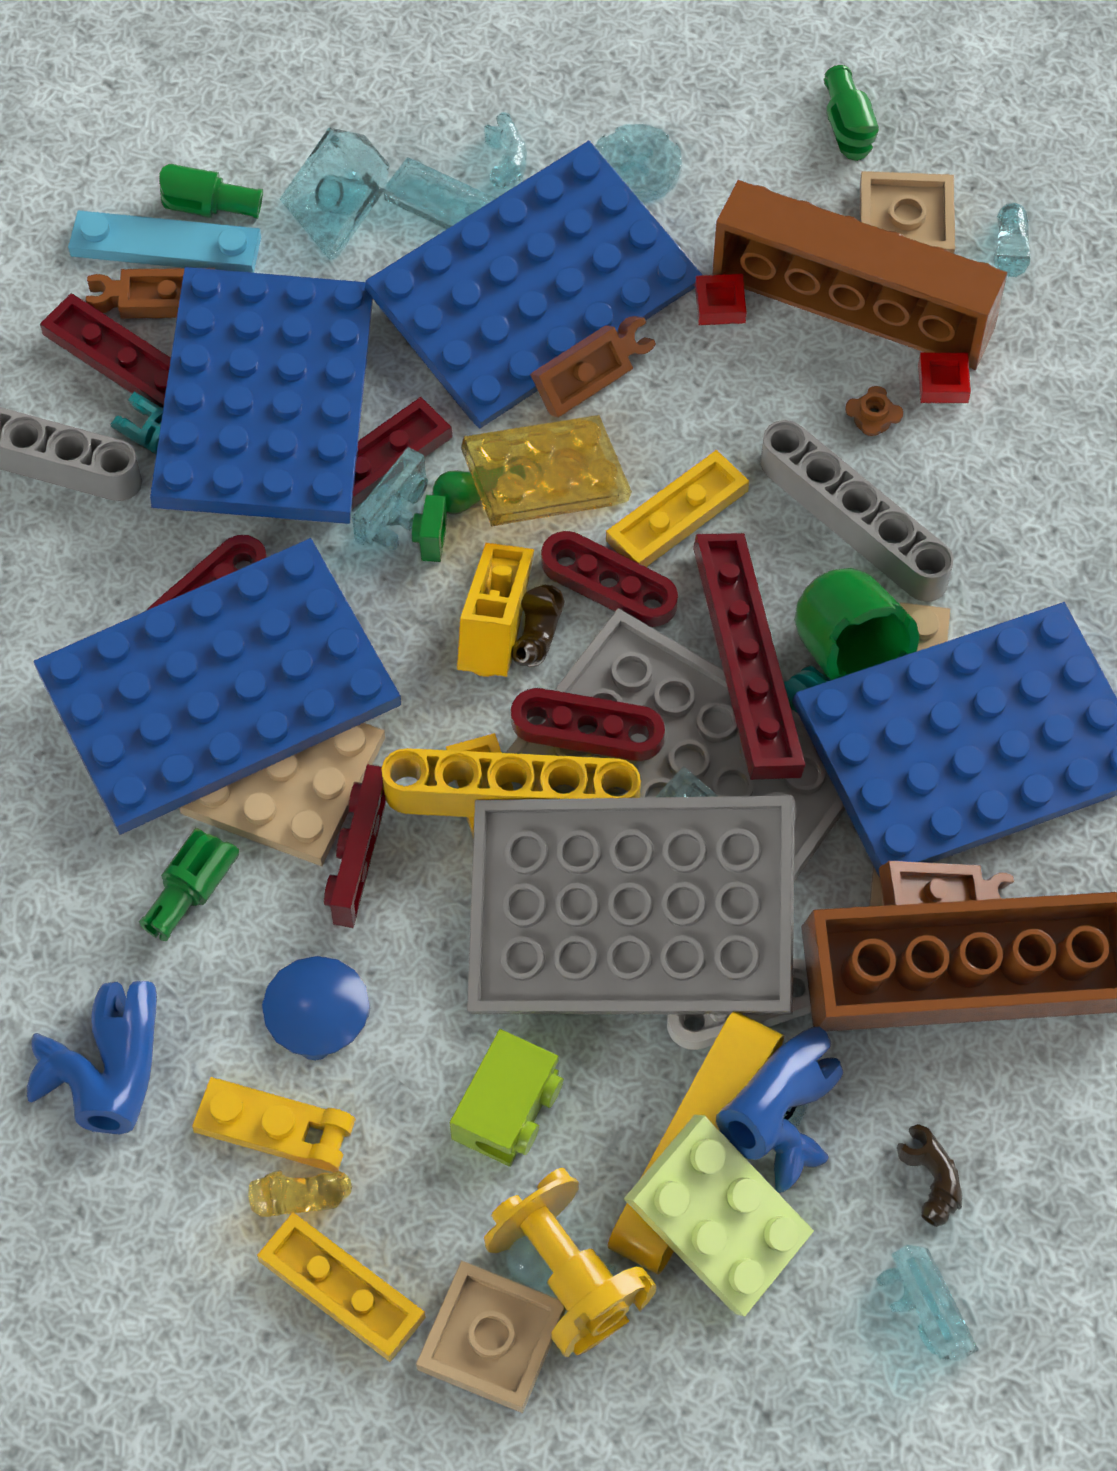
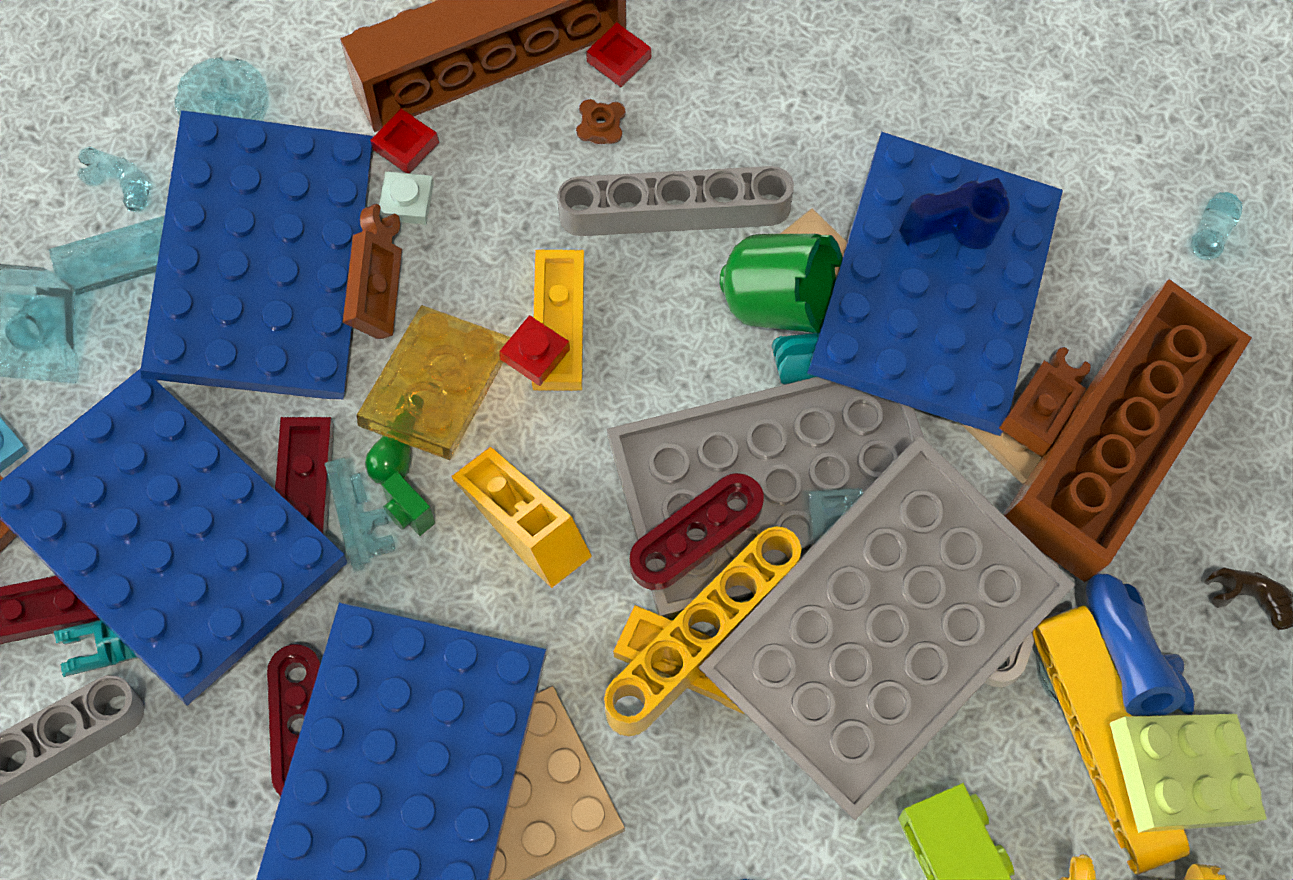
camera: 50 degrees left, 5 degrees up
dark red plate [324,764,387,928] -> none
dark brown piece [511,584,565,667] -> none
dark red plate [541,531,678,627] -> none
dark red plate [693,533,805,780] -> none
none -> light aqua plate [379,171,434,225]
none -> red plate [499,315,570,386]
none -> clear blue plate [899,178,1010,249]

